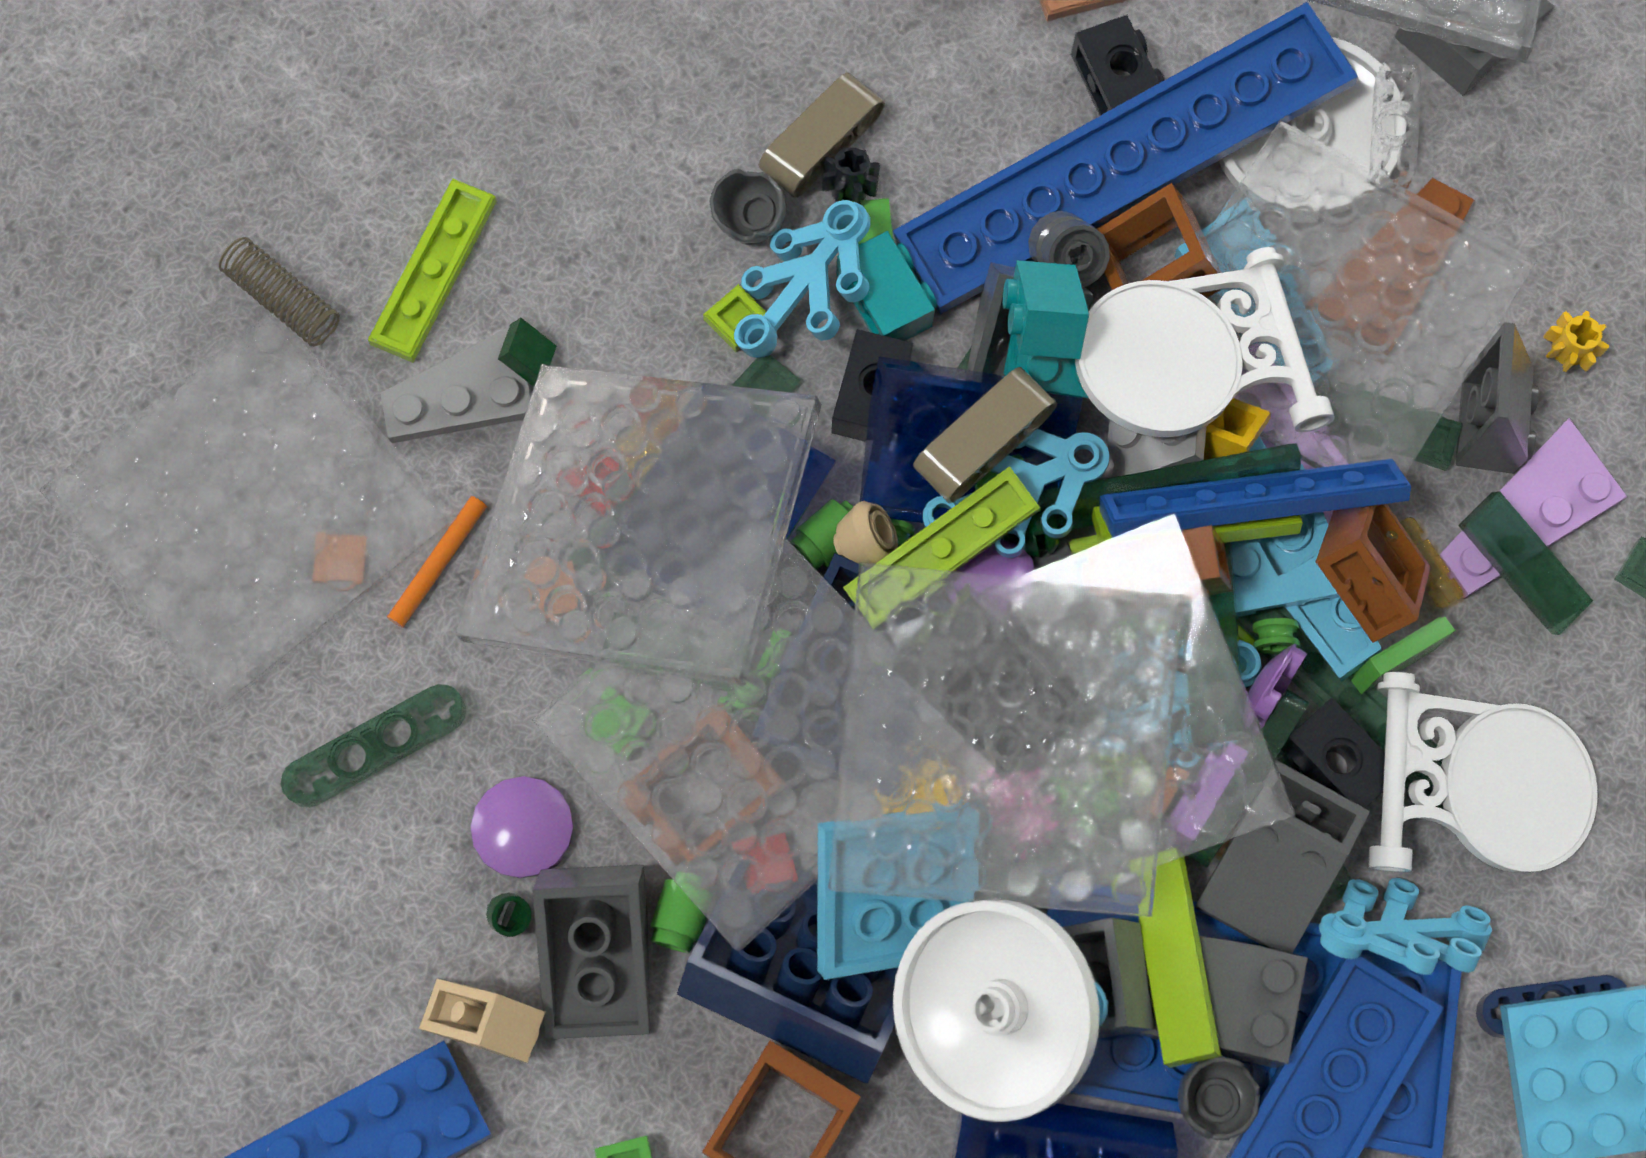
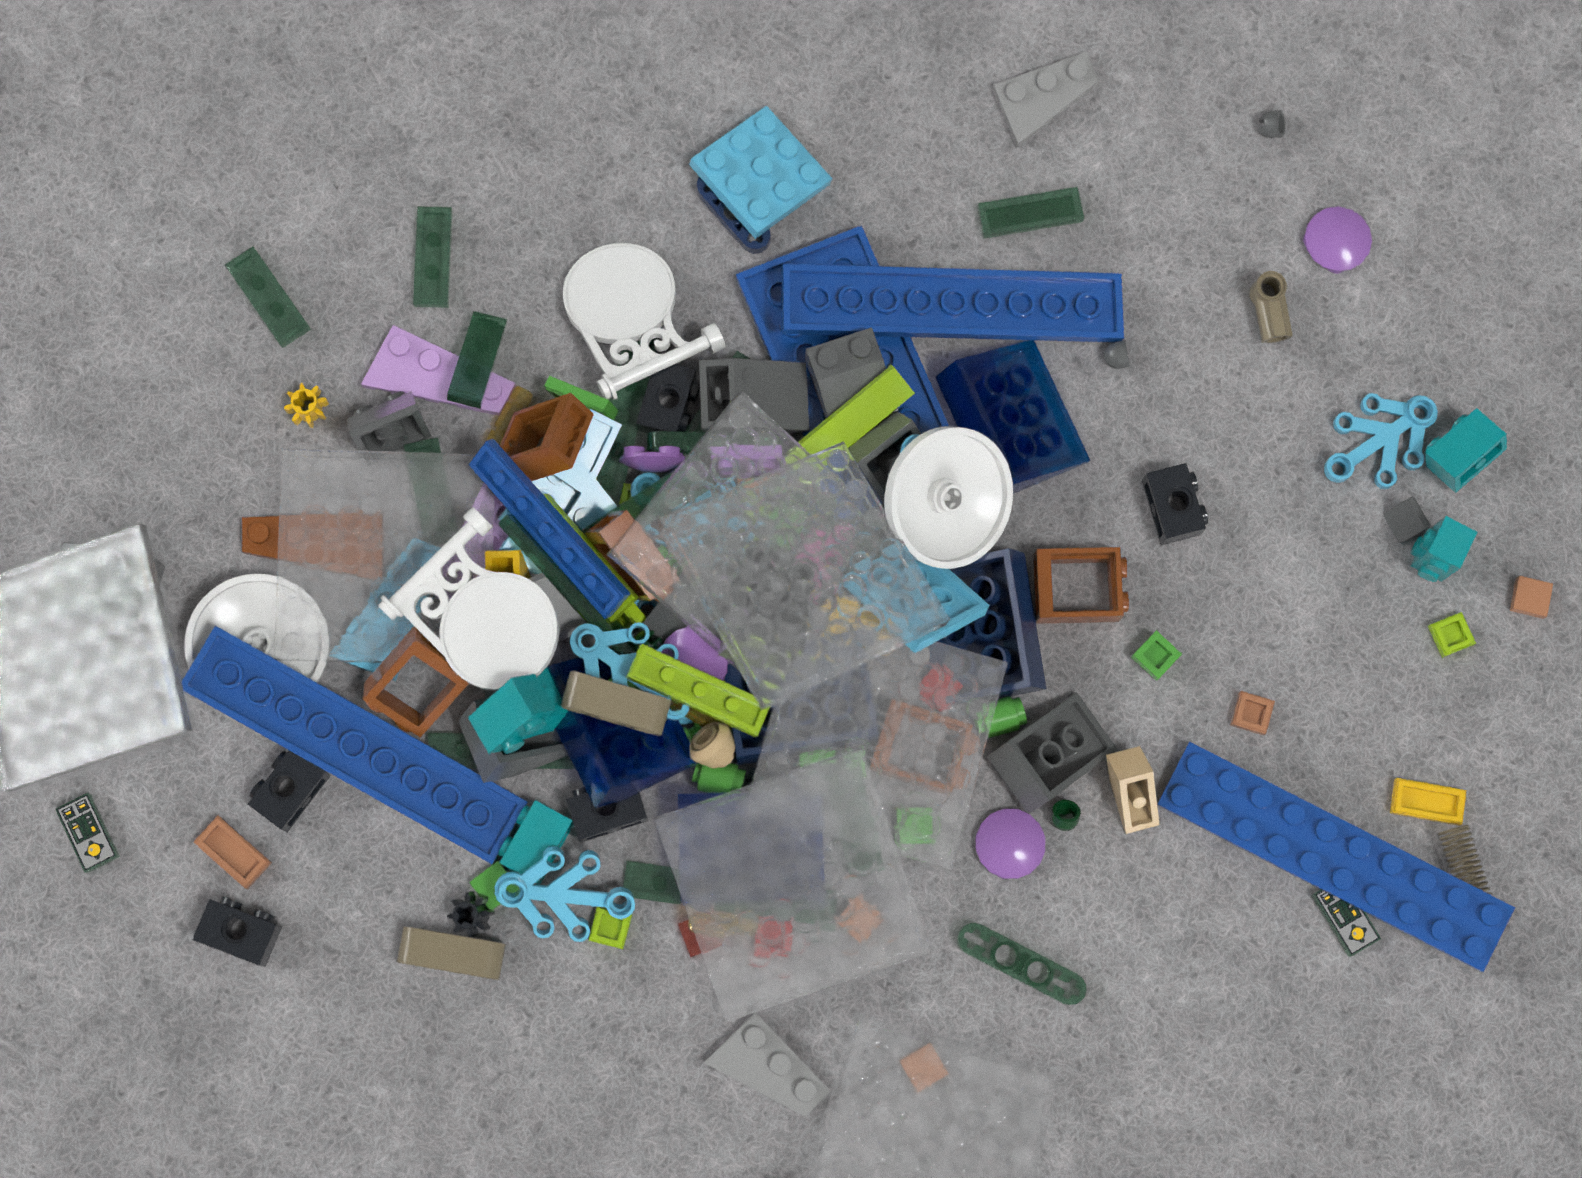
camera: 125 degrees left, 5 degrees up
lime tile [368,178,497,363] -> none
orange bar [387,496,487,628] -> none
dark green tile [498,318,557,387] -> none
dark grey hair [709,169,787,243] -> none
dark grey wheel [1028,211,1110,287] -> none
dark grey hair [1177,1057,1259,1140] -> none
bright green bush [1252,618,1300,654] -> none
medium azure plant [1319,878,1492,975] -> none
clear beam [1369,56,1422,195] -> none

